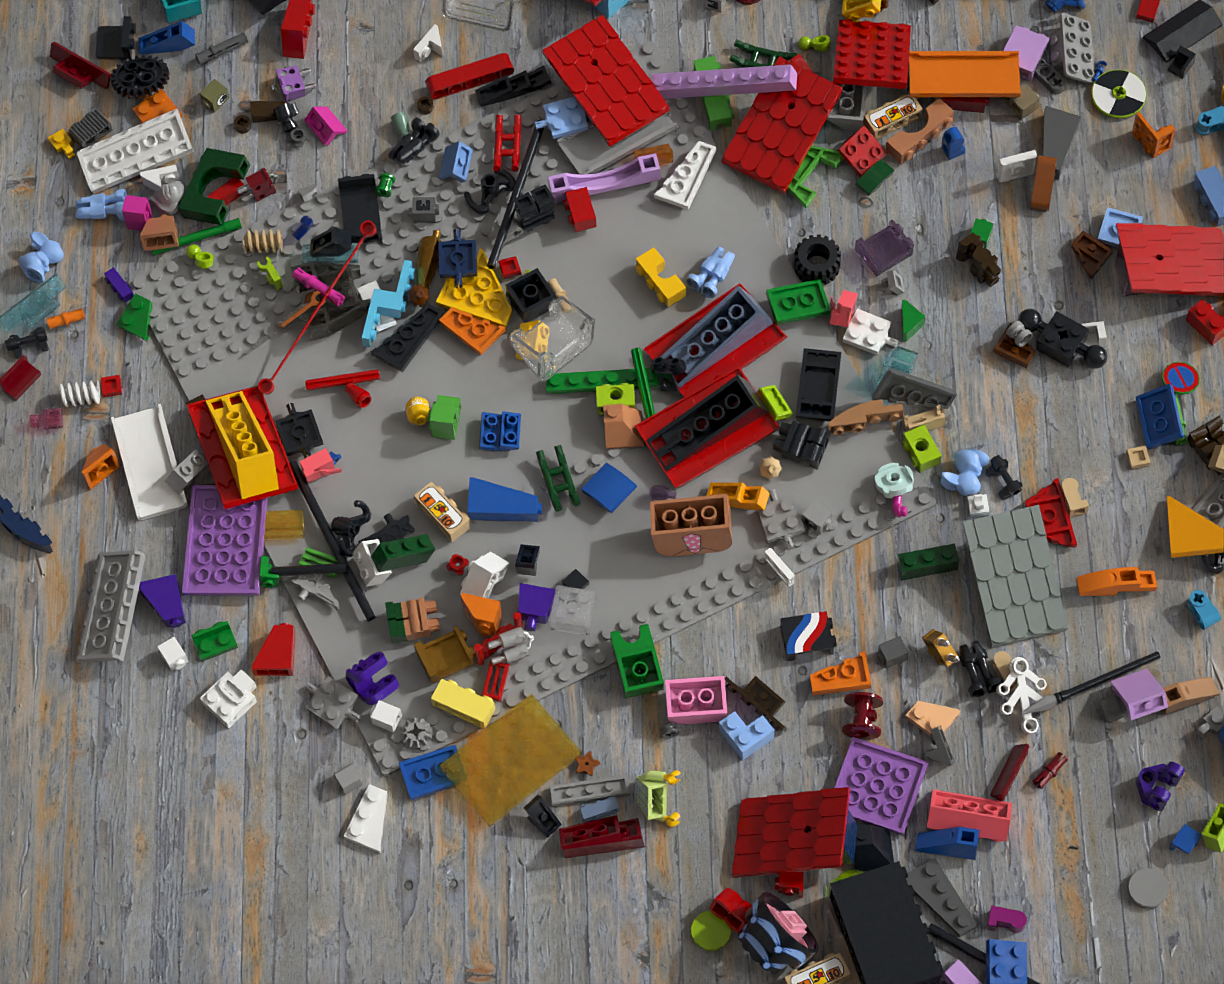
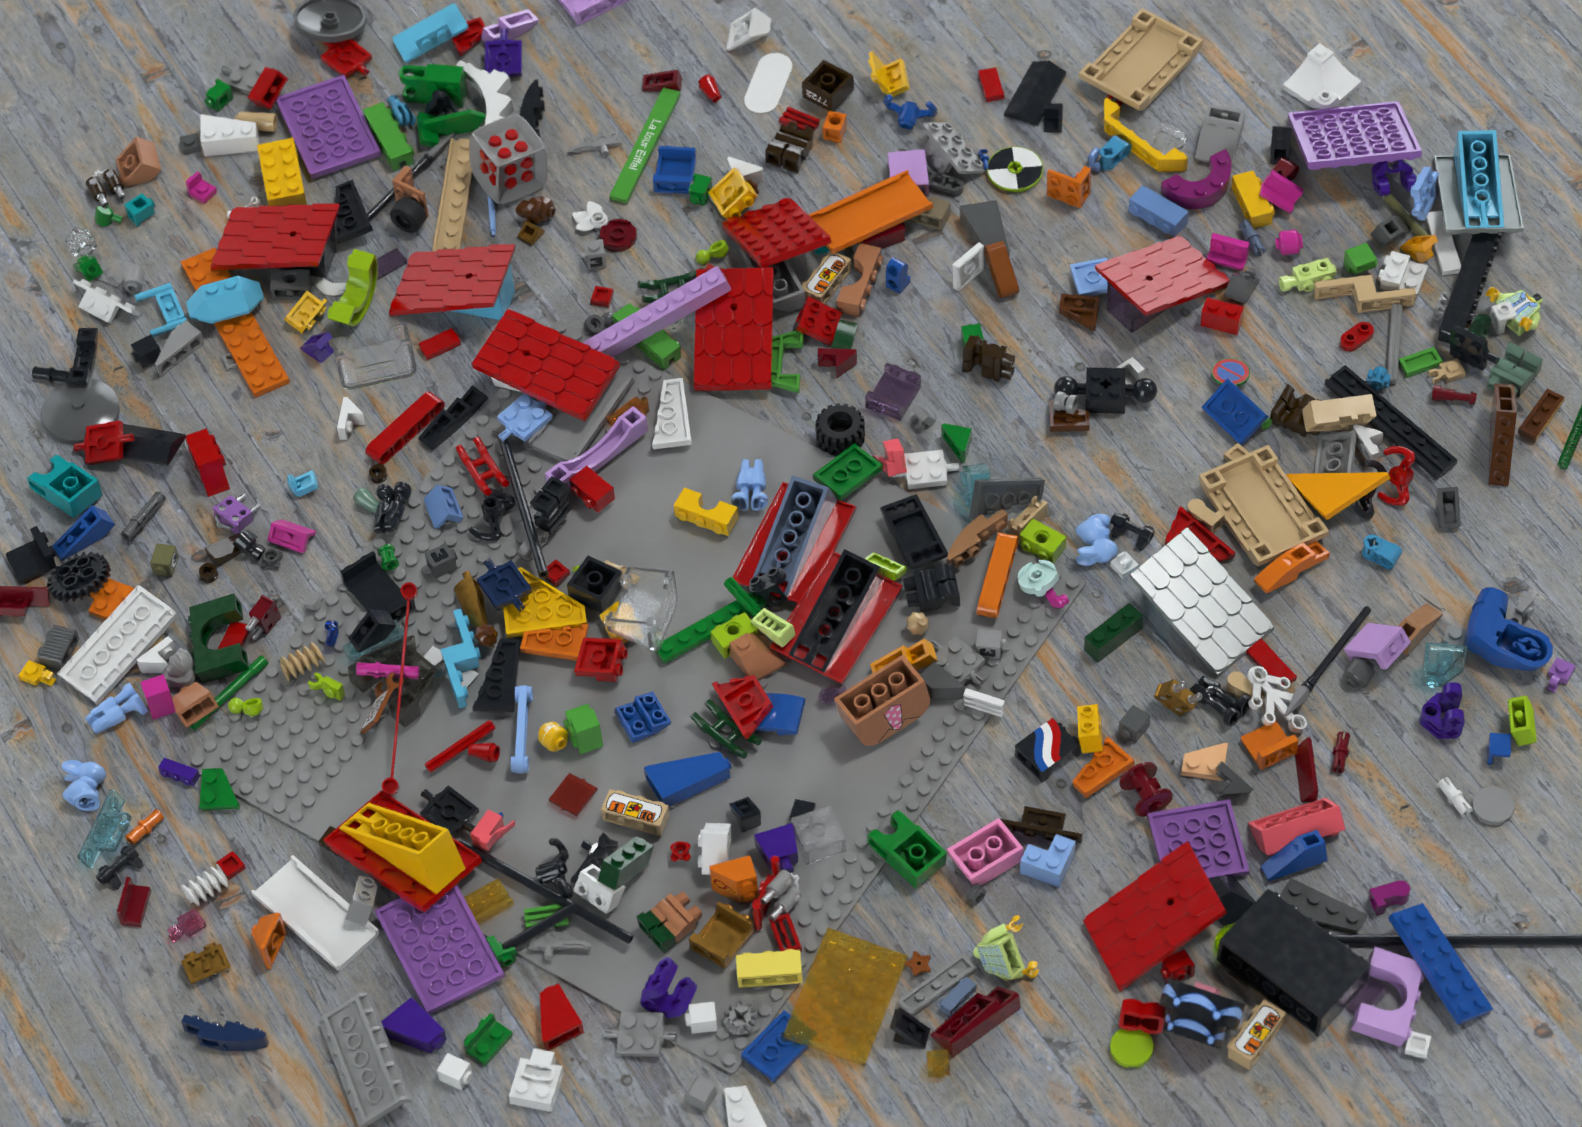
camera: 30 degrees left, 10 degrees down
none -> pearl gold bracket [181,942,231,984]
none -> medium azure plate [287,470,319,497]
none -> red tile [418,328,461,360]
none -> light blue piece [511,685,533,774]
none -> clear red piece [549,773,598,817]
none -> red plate [574,637,628,682]
none -> dark grey plate [584,312,613,335]
none -> red tile [590,286,614,308]
none -> red wing [711,675,773,740]
none -> yellowish green slope [751,608,796,647]
none -> dark red slope [817,348,857,378]
none -> dark grey slope [920,662,964,700]
none -> clear yellow plate [926,1049,950,1078]
none -> orange beam [977,532,1019,619]
none -> yellow brick [1077,704,1103,754]
none -> medium blue arm [1088,147,1102,173]
none -> tan slope [1199,445,1329,567]
none -> orange bracket [1241,721,1299,770]
none -> red tile [1247,638,1297,686]
none -> clear light blue slope [1421,643,1468,688]
none -> white pin [1437,777,1473,817]

